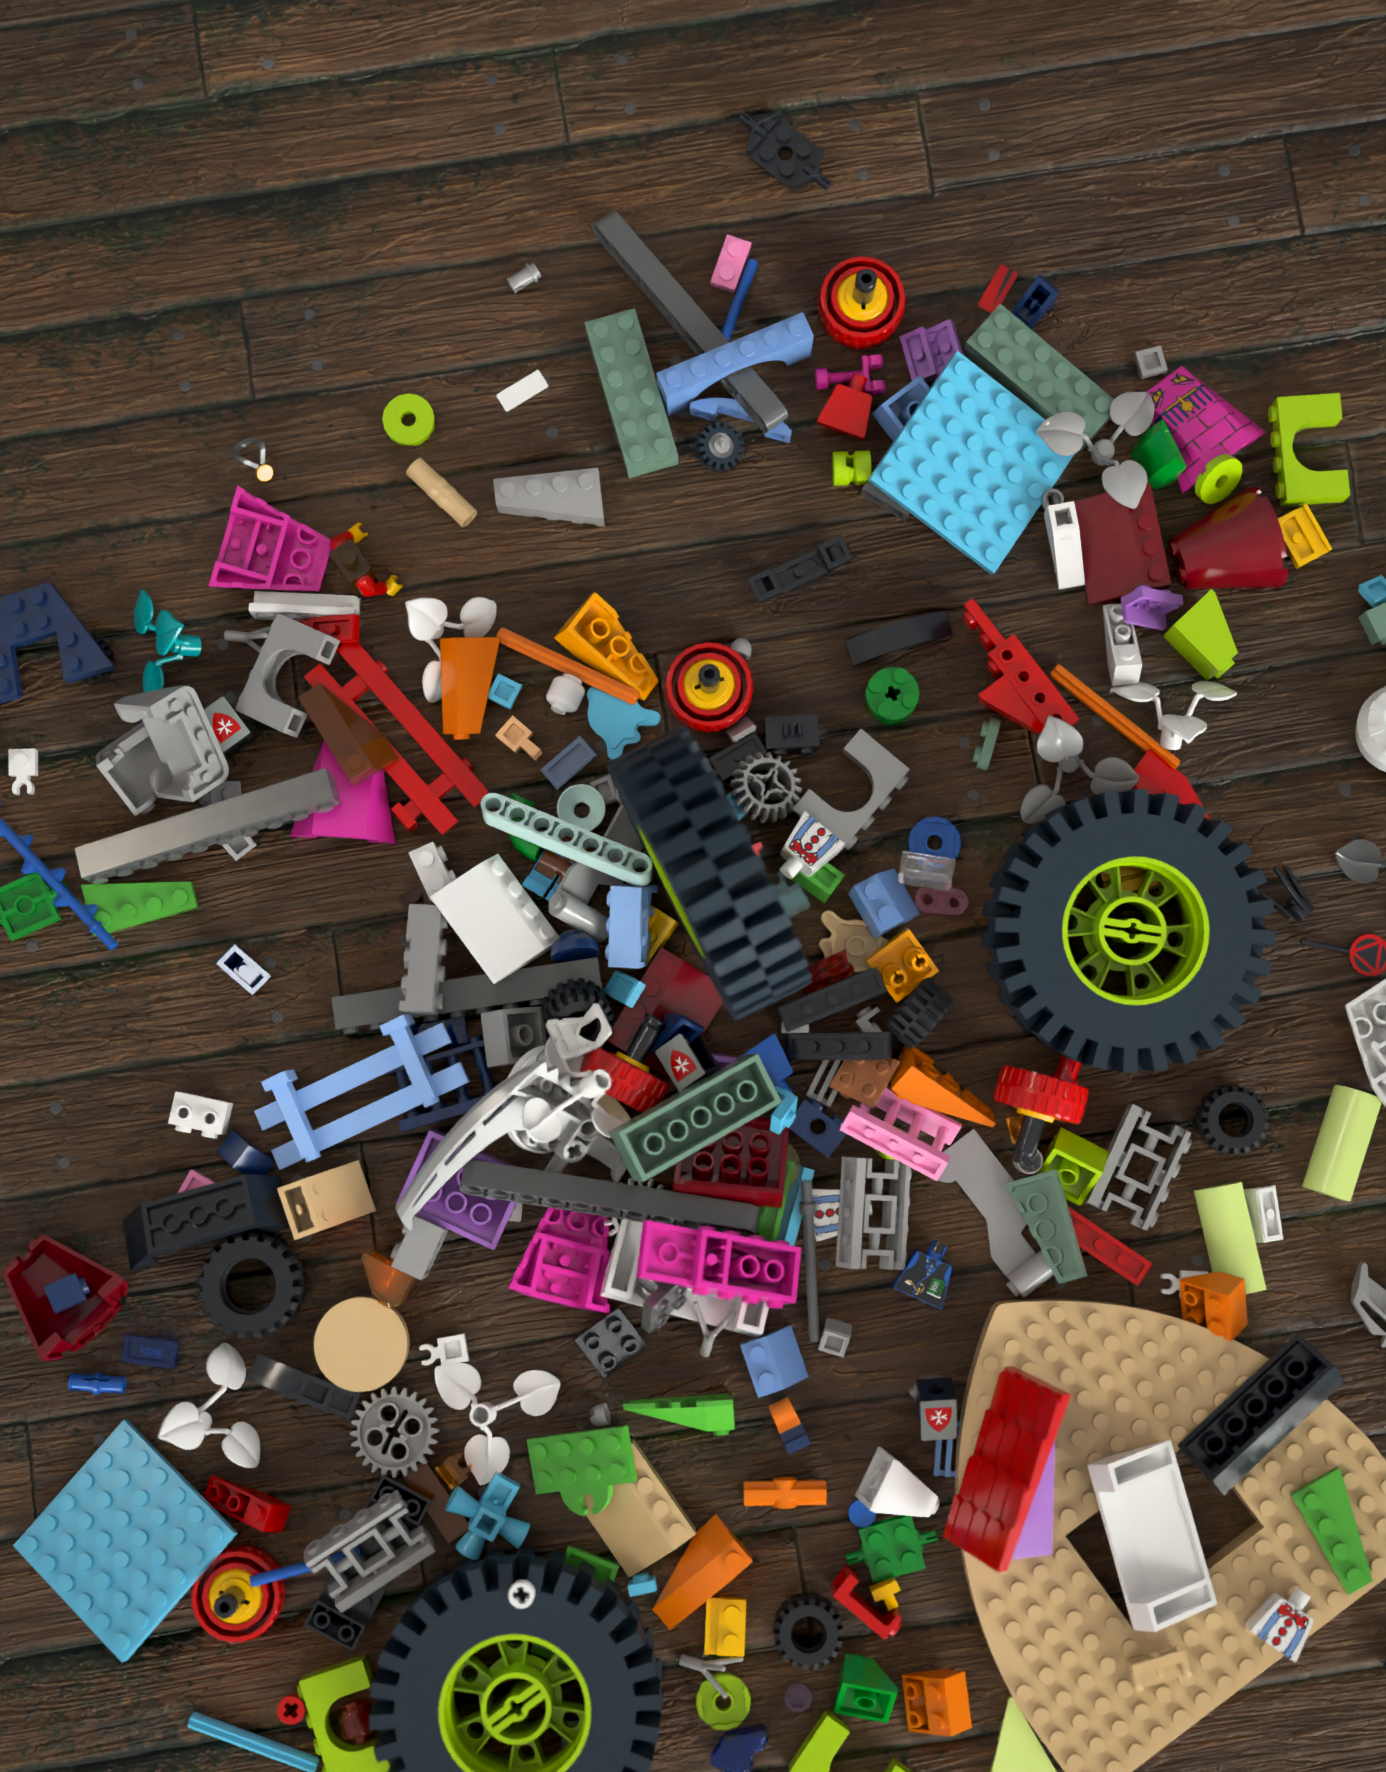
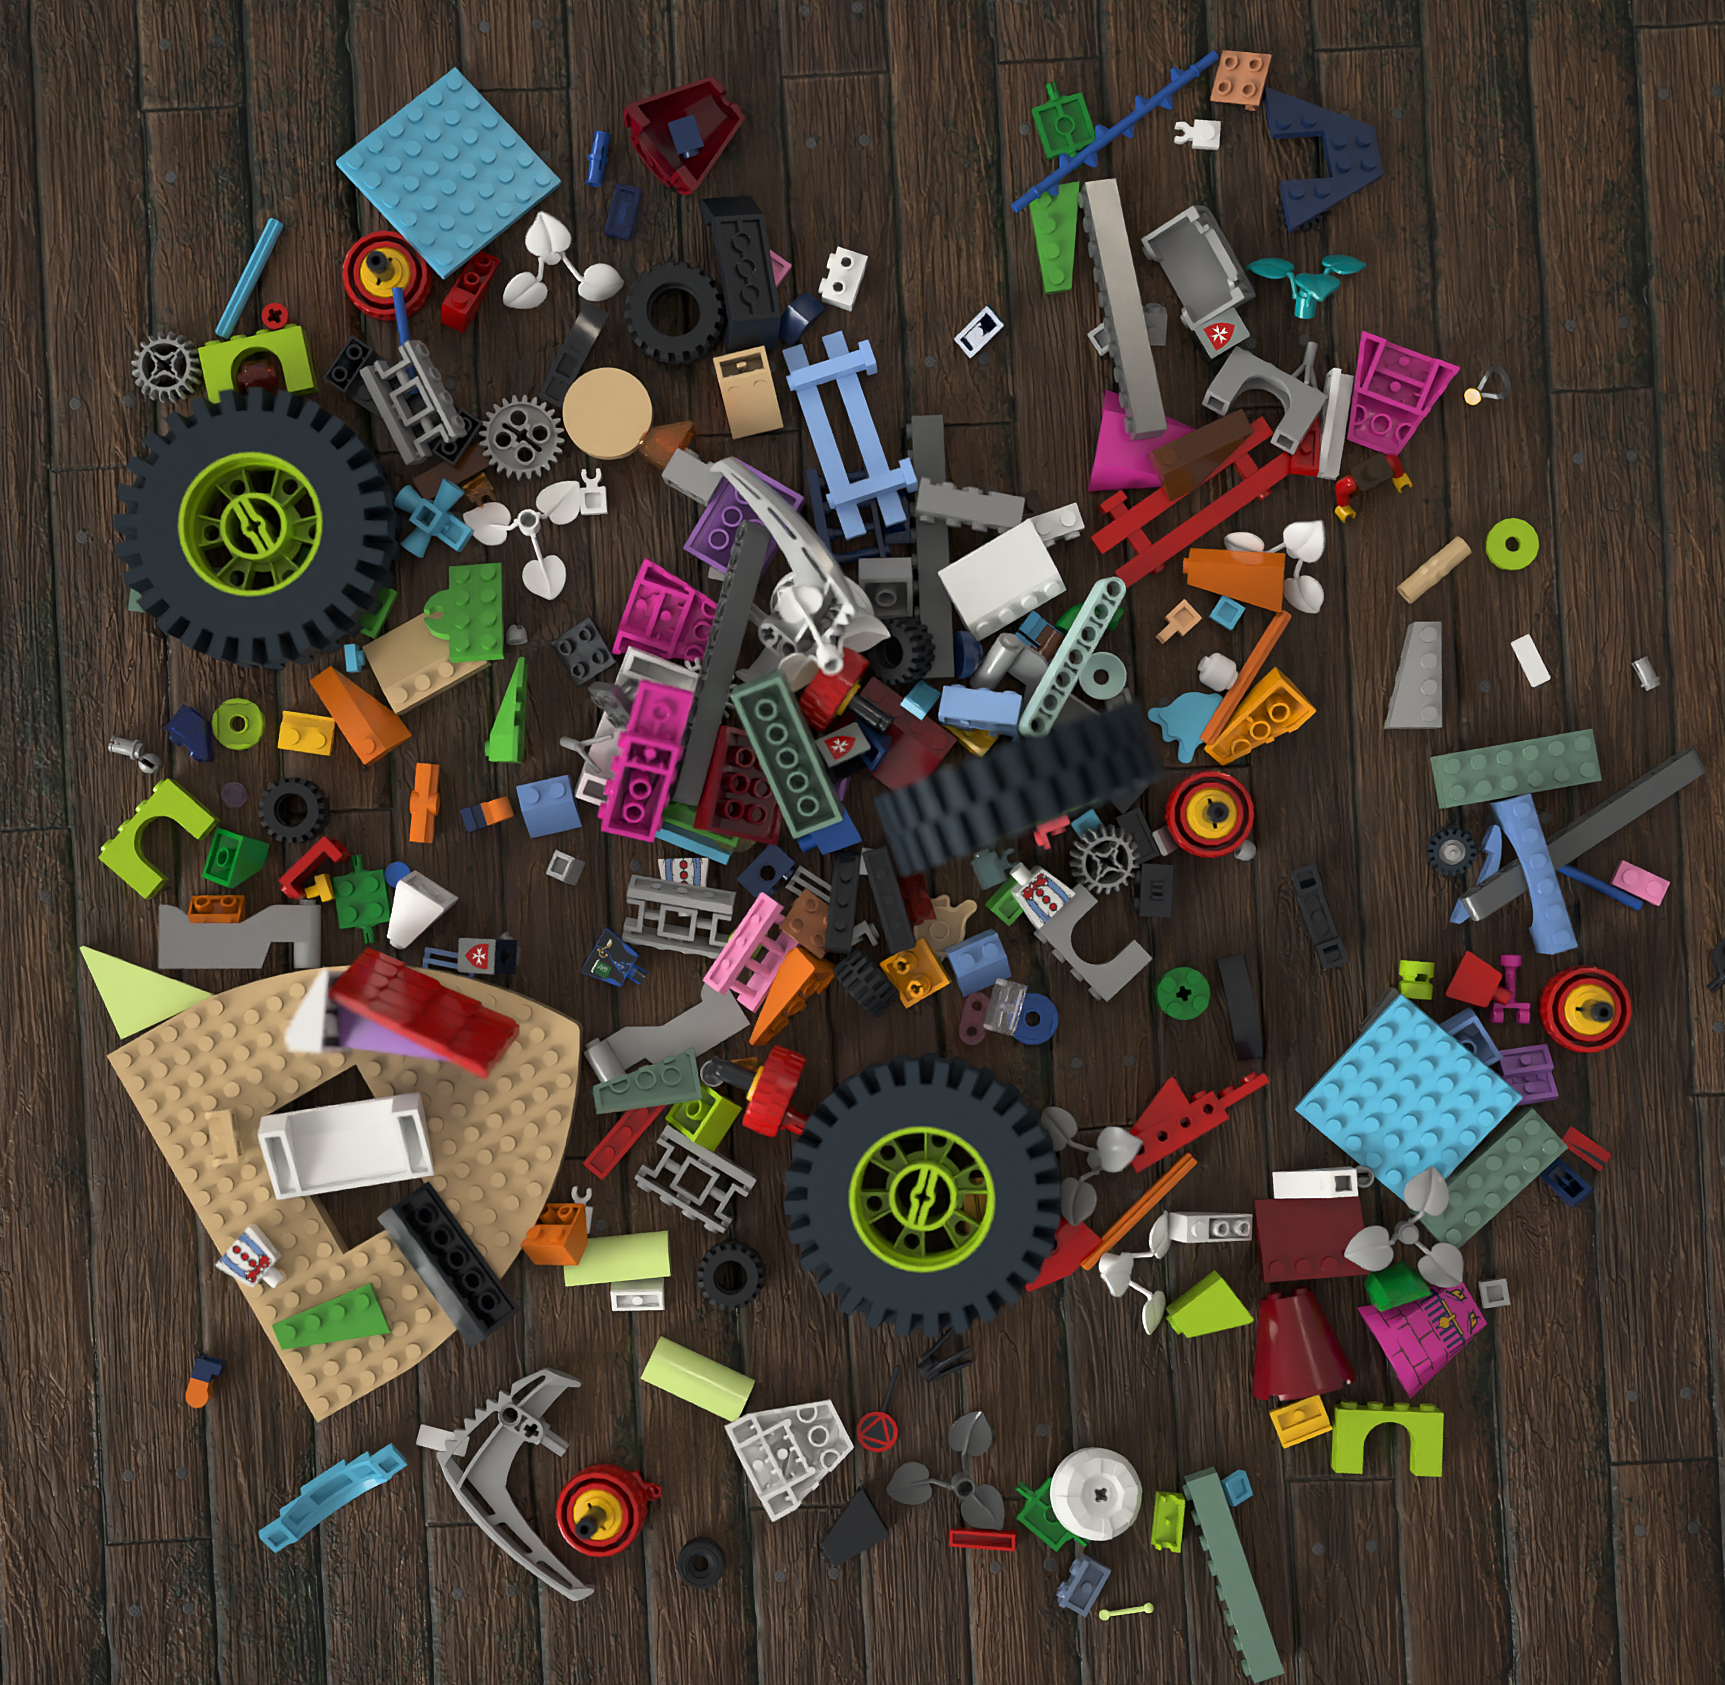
camera: 90 degrees right, 5 degrees up
light grey windscreen [113,685,229,802] -> none
white bush [509,1580,535,1609] -> none
sand blue tile [540,736,598,791] -> none
white piece [546,1003,612,1060] -> none
light grey plant [679,1654,744,1698] -> none
medium azure bracket [770,1085,798,1135] -> none
dark grey bar [799,1180,820,1342] -> none
sand green plate [972,717,1001,770] -> none
medium lavender bracket [1121,585,1183,630] -> none
lime tile [1195,454,1243,504] -> none
none -> light grey door [158,900,321,969]
none -> white slope [286,970,352,1053]

